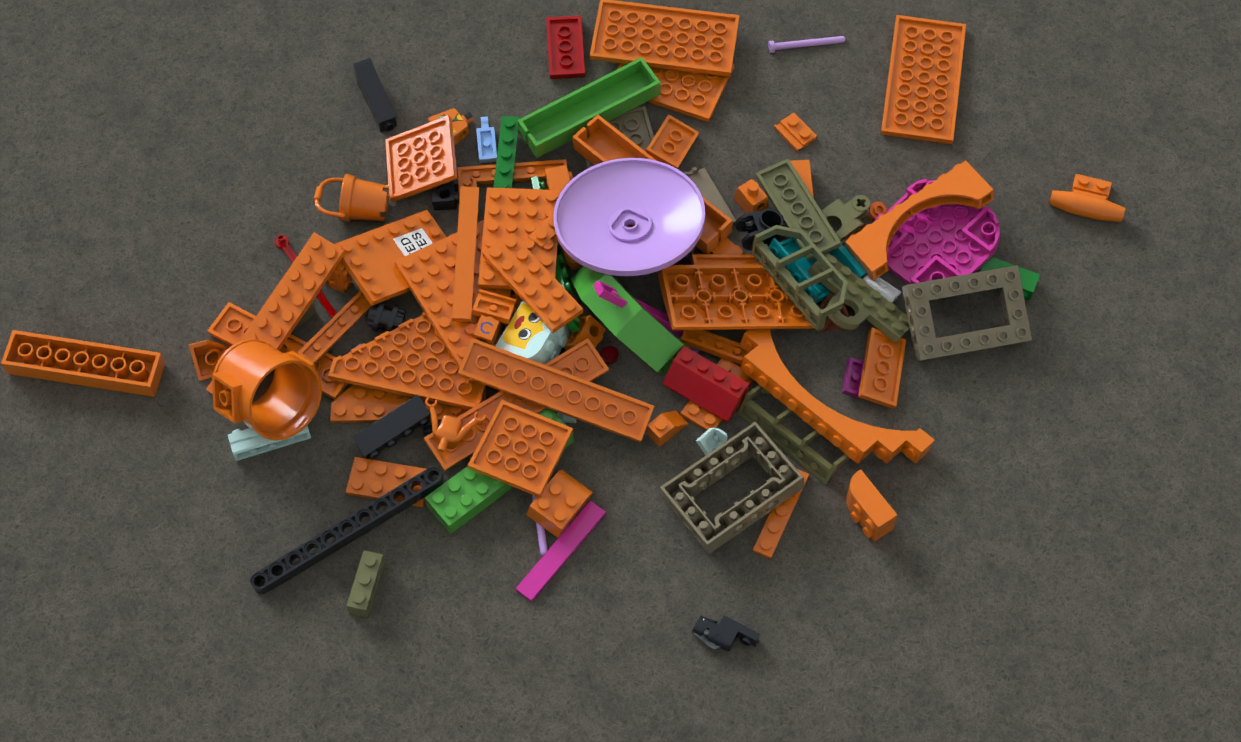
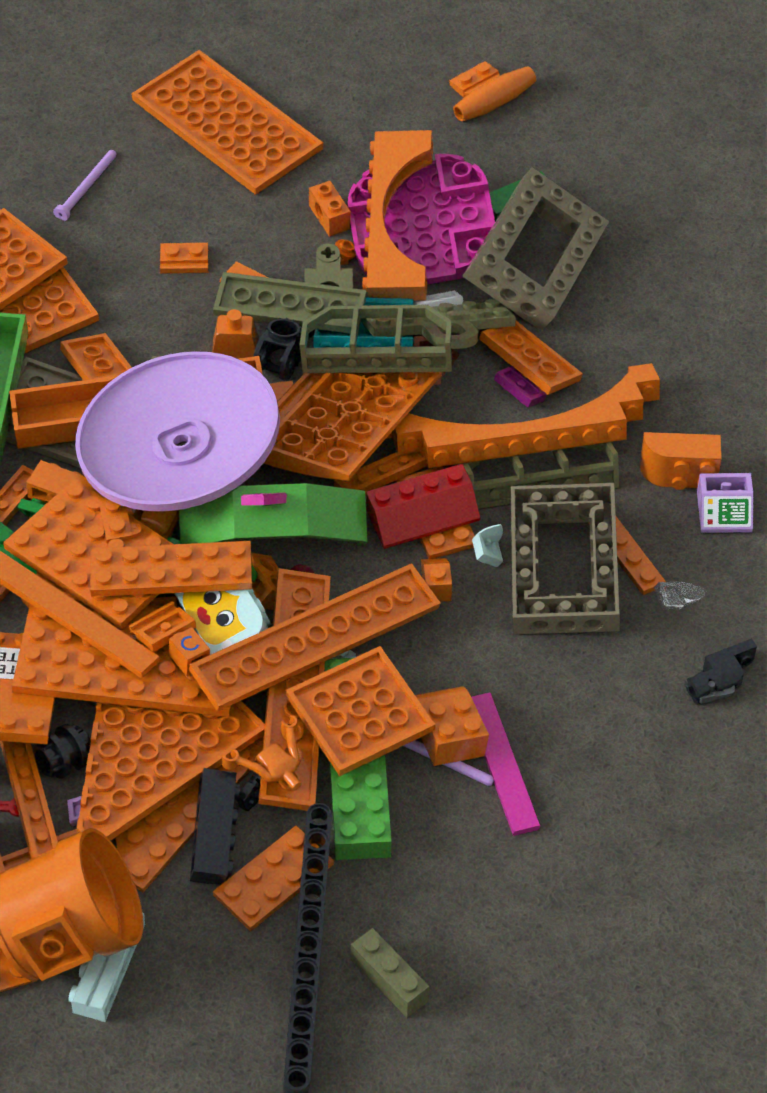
camera: 55 degrees left, 10 degrees down
none -> orange brick [309,181,351,237]
none -> clear plate [654,582,707,610]
none -> slope [697,473,753,533]

